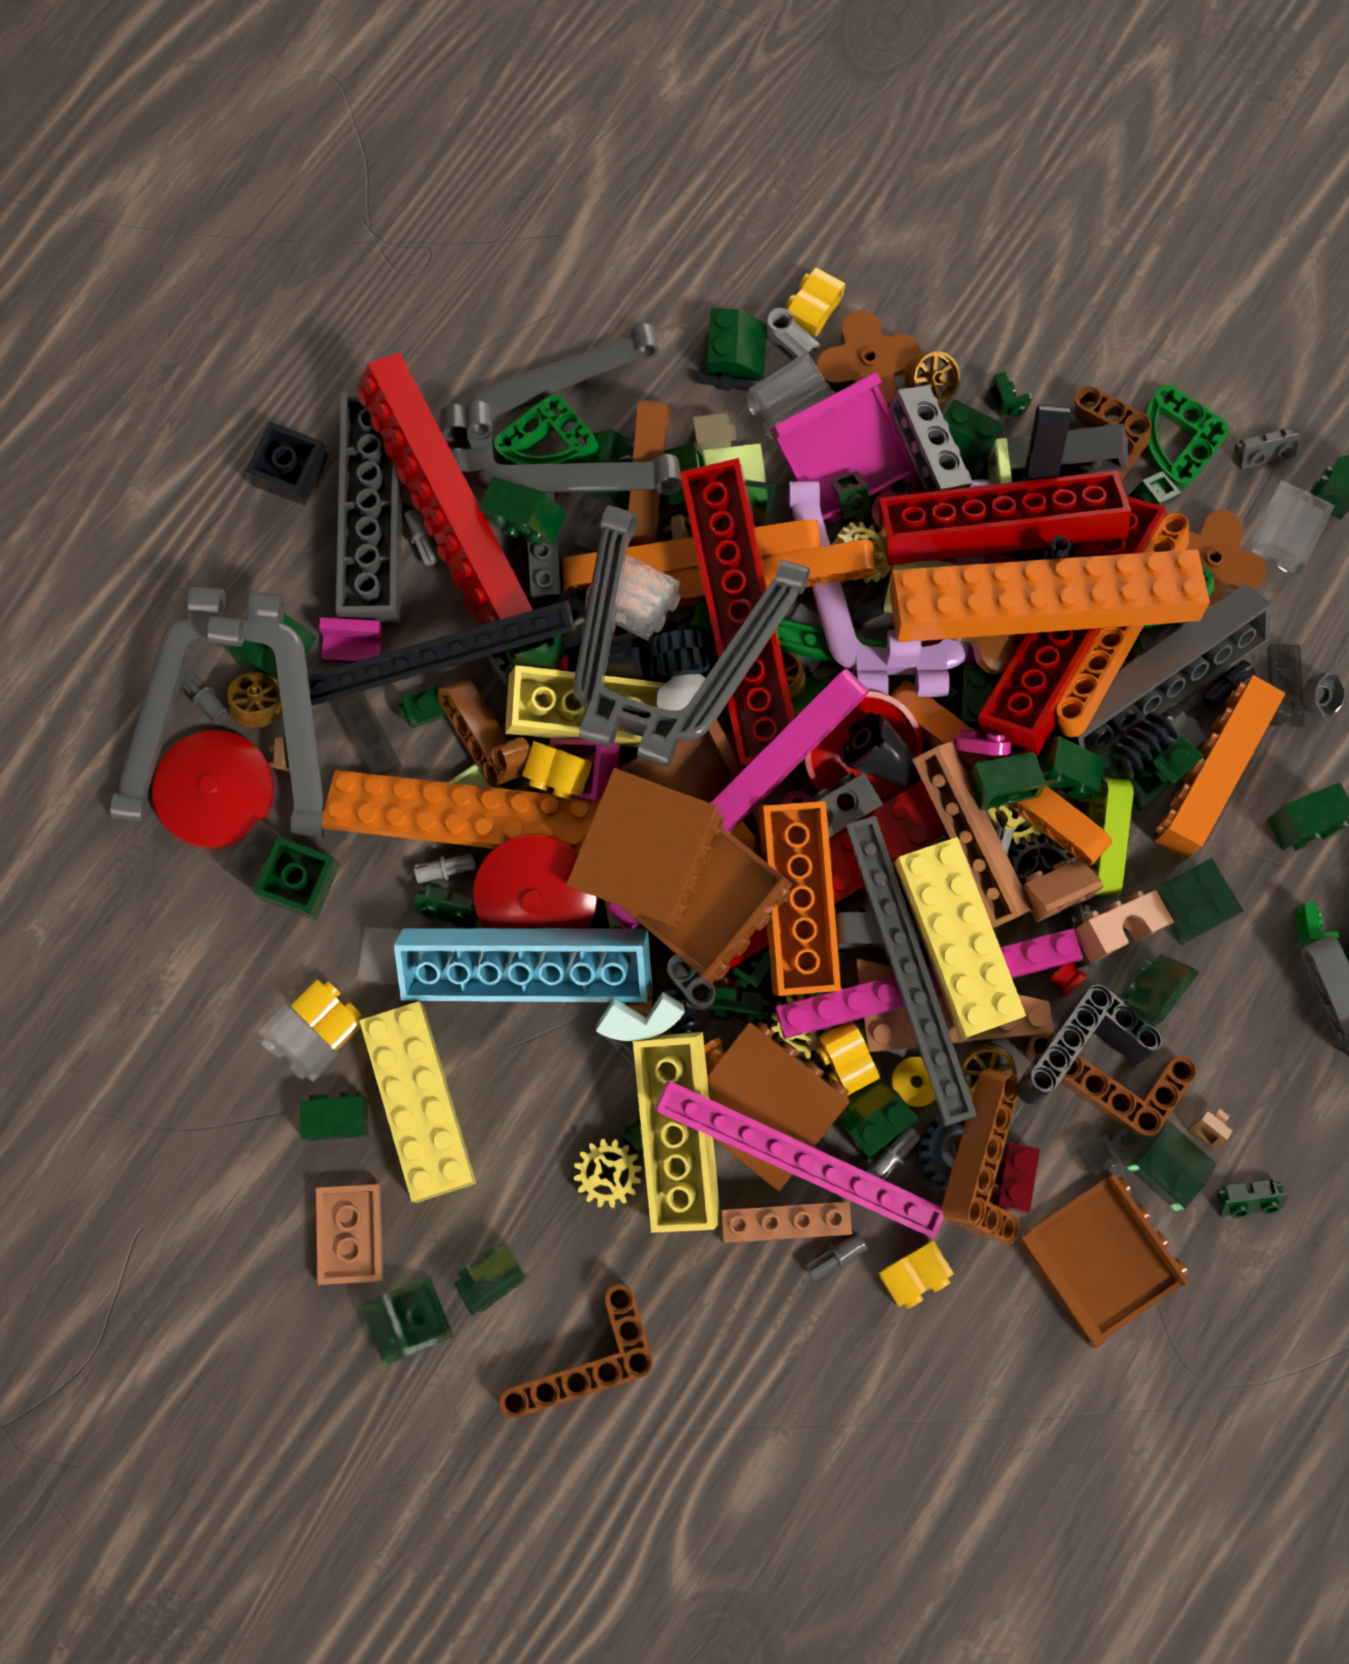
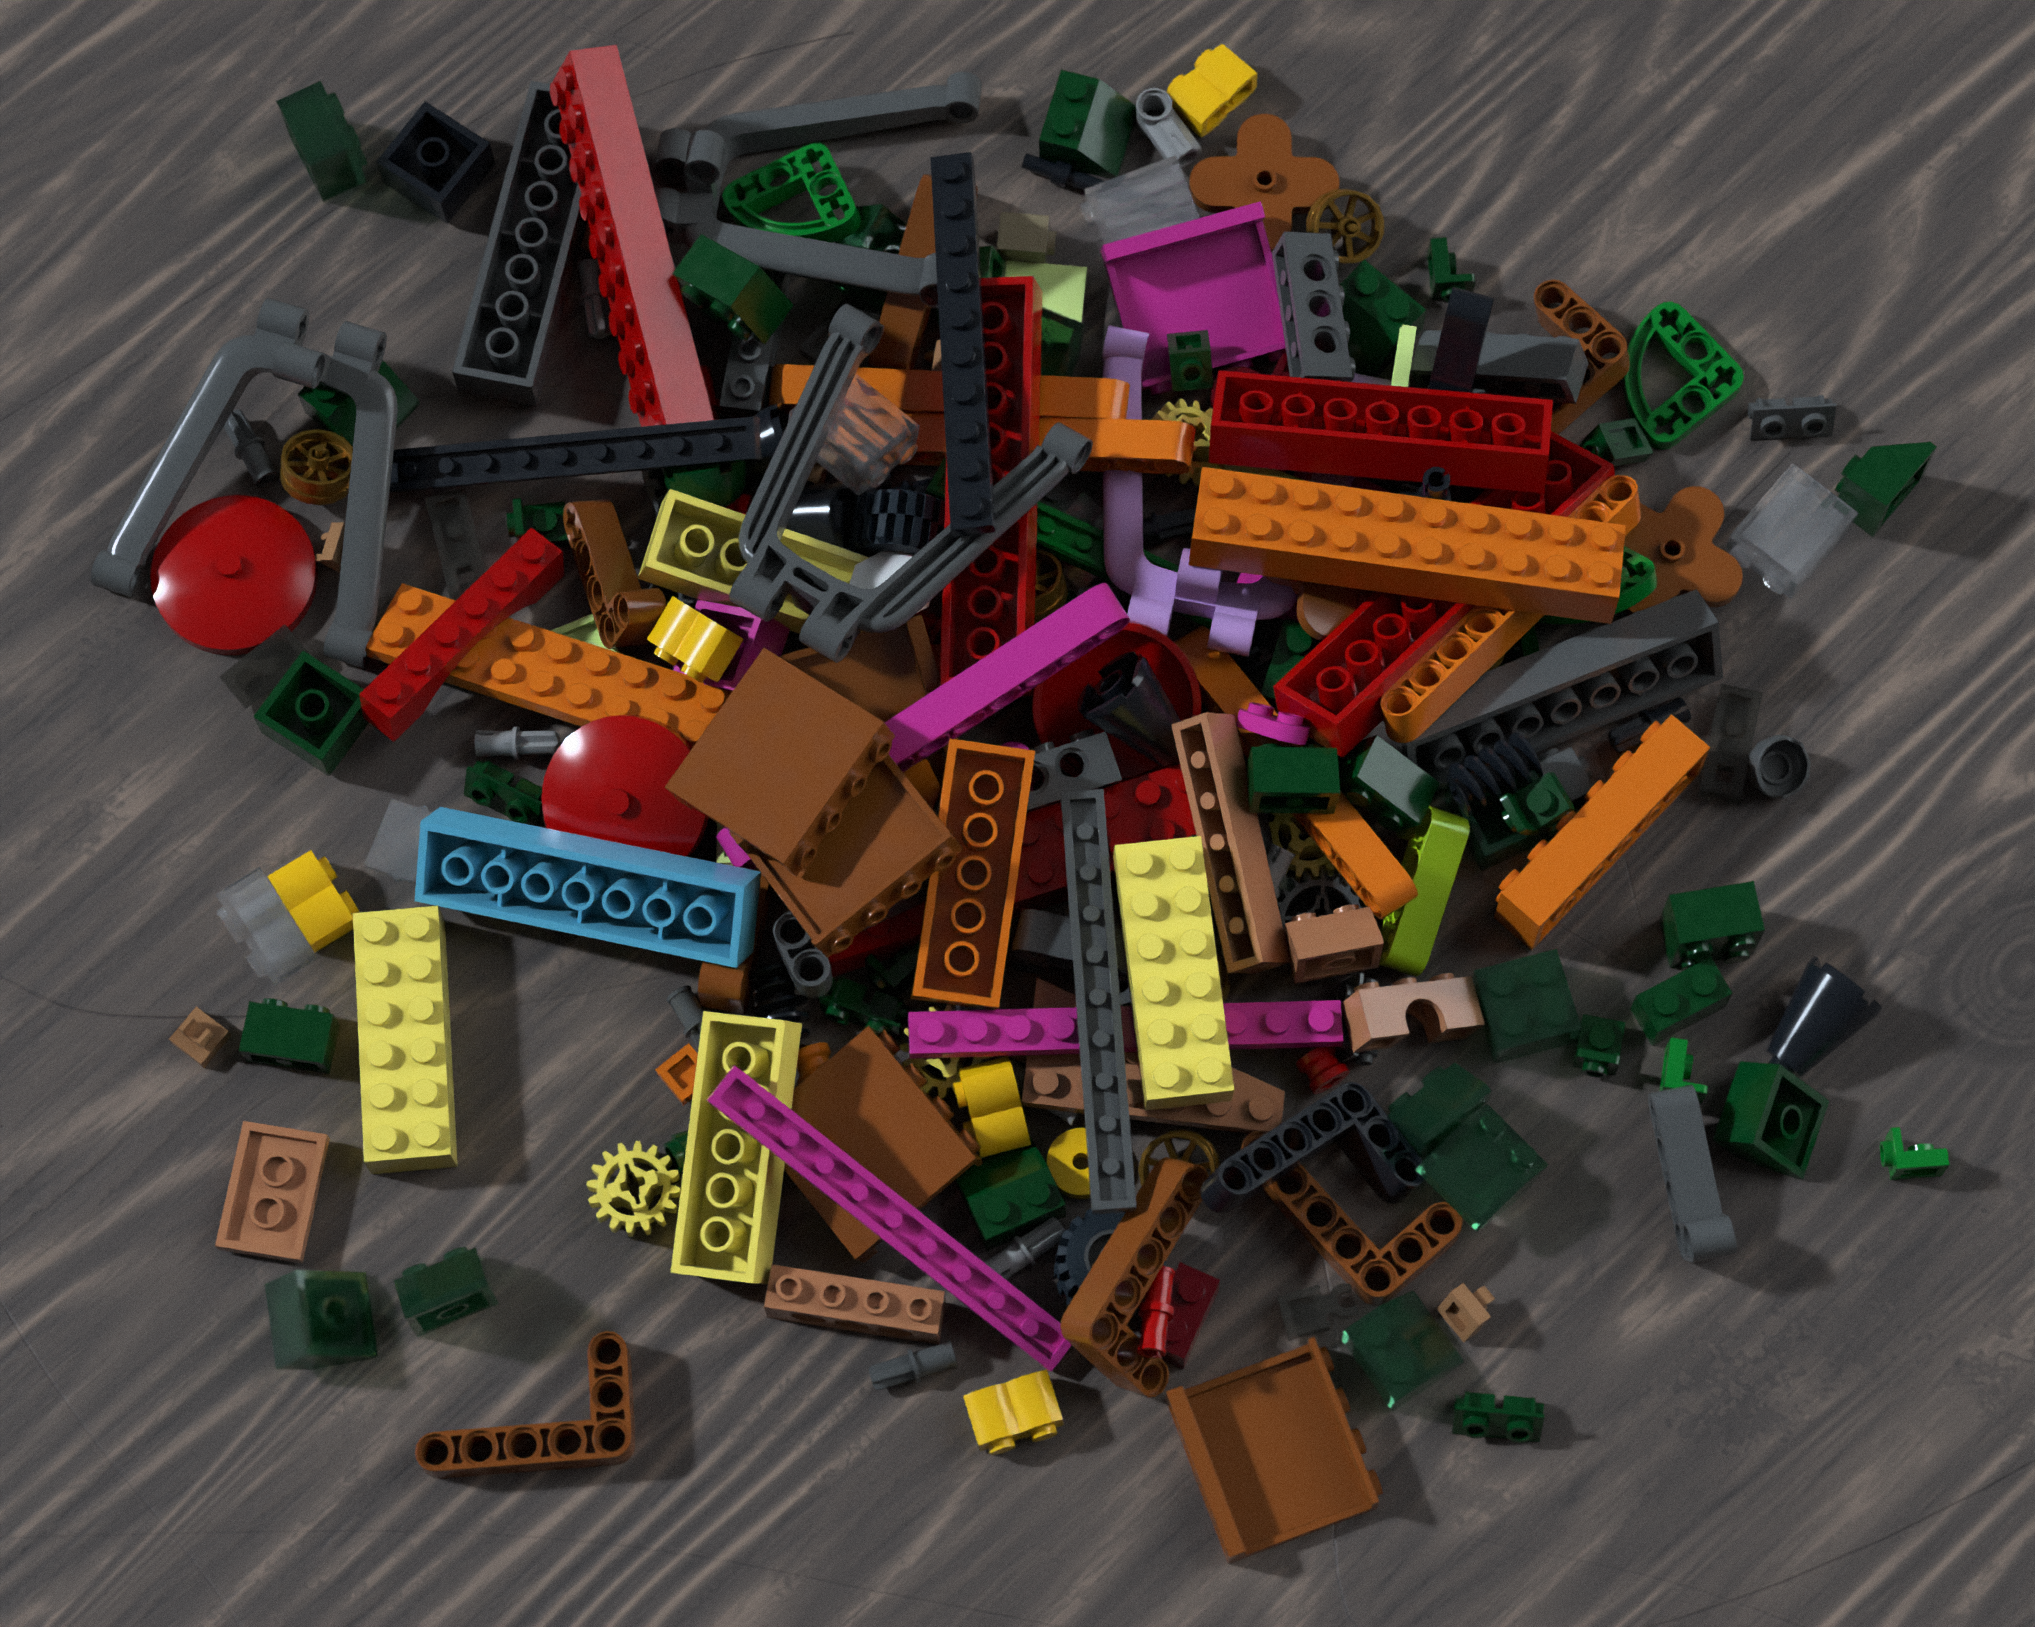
camera: 15 degrees right, 5 degrees down
dark pink panel [319,618,384,662] -> none
light aqua brick [596,992,684,1041] -> none
none -> medium nougat tile [169,1006,232,1068]
none -> clear green brick [276,81,368,202]
none -> red arch [359,527,565,742]
none -> orange plate [655,1043,698,1106]
none -> black plate [930,152,996,537]
none -> red pin [1137,1266,1175,1358]
none -> clear green slope [1416,1103,1549,1232]
none -> dark green bracket [1573,1014,1626,1078]
none -> dark green brick [1630,956,1732,1046]

